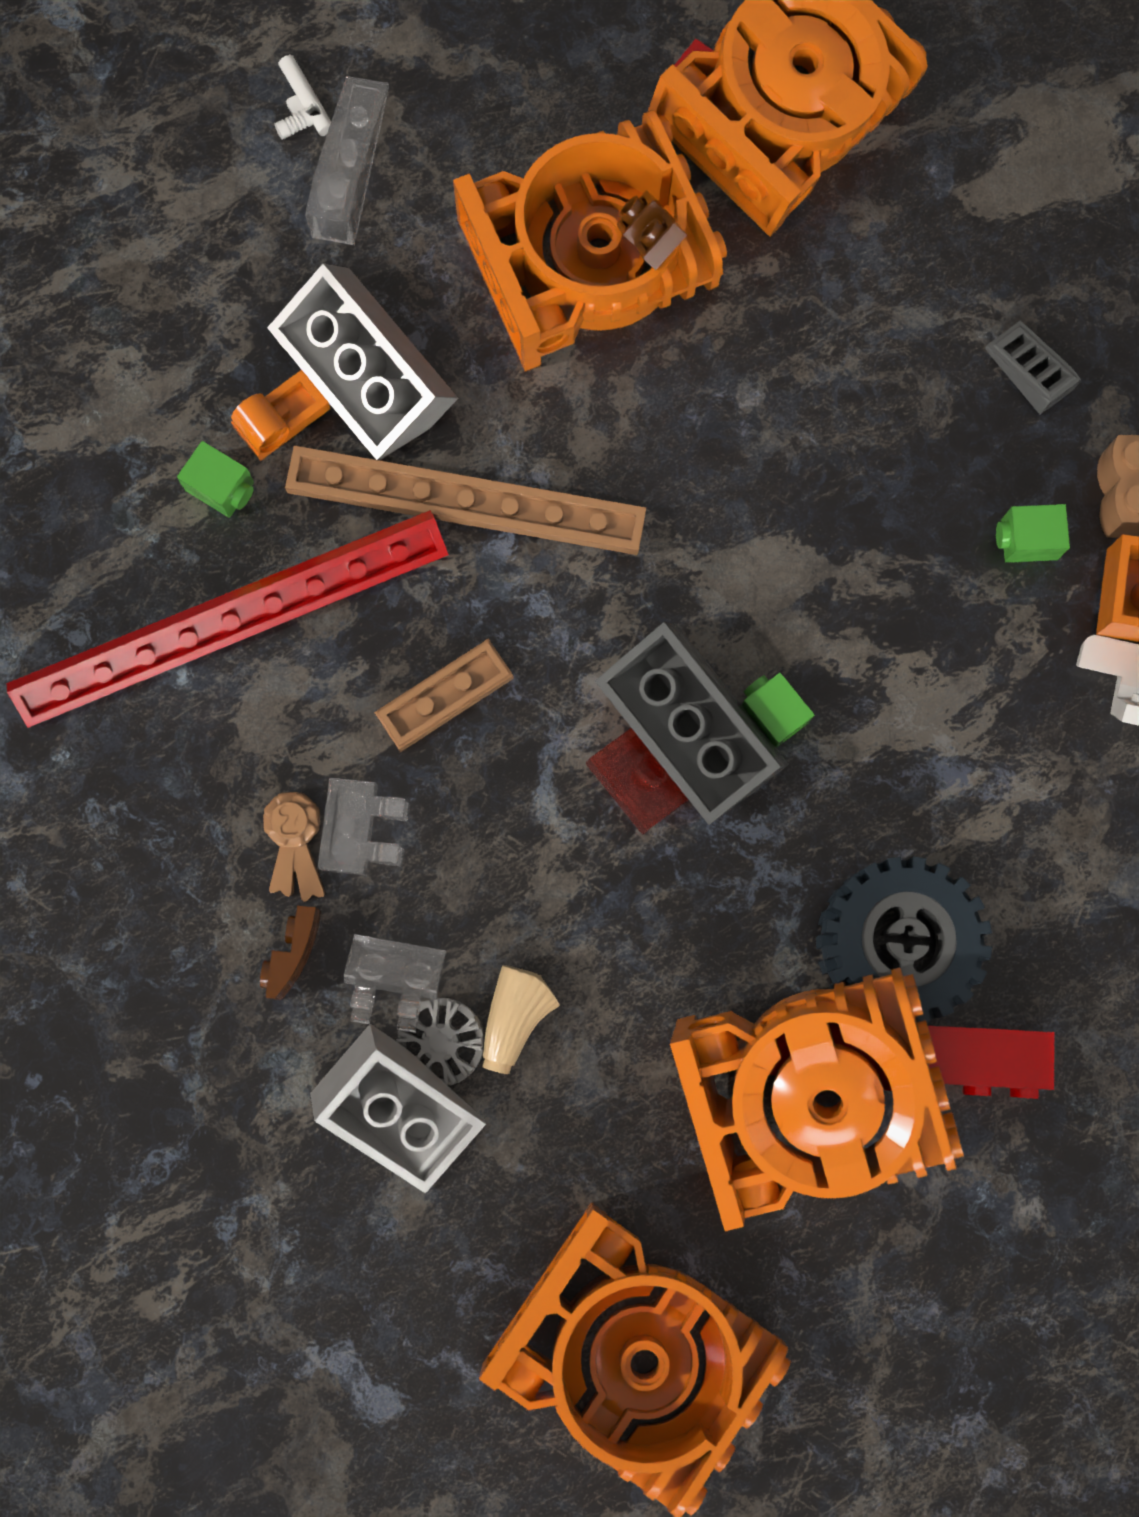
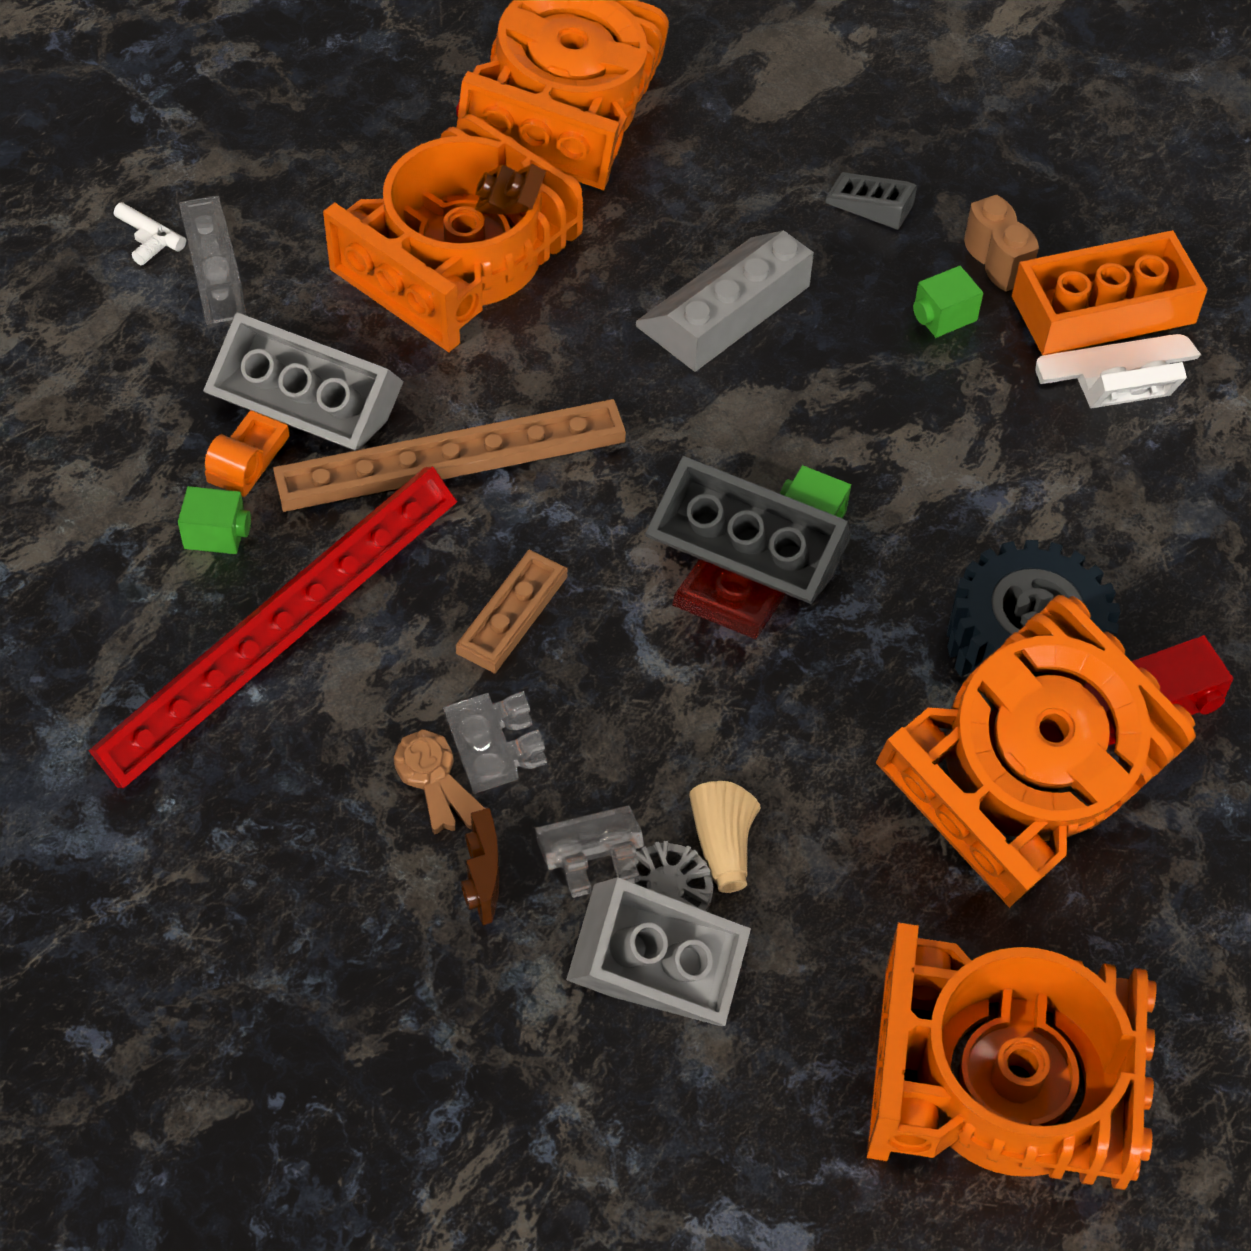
camera: 25 degrees left, 25 degrees down
none -> light grey slope [636,230,814,372]

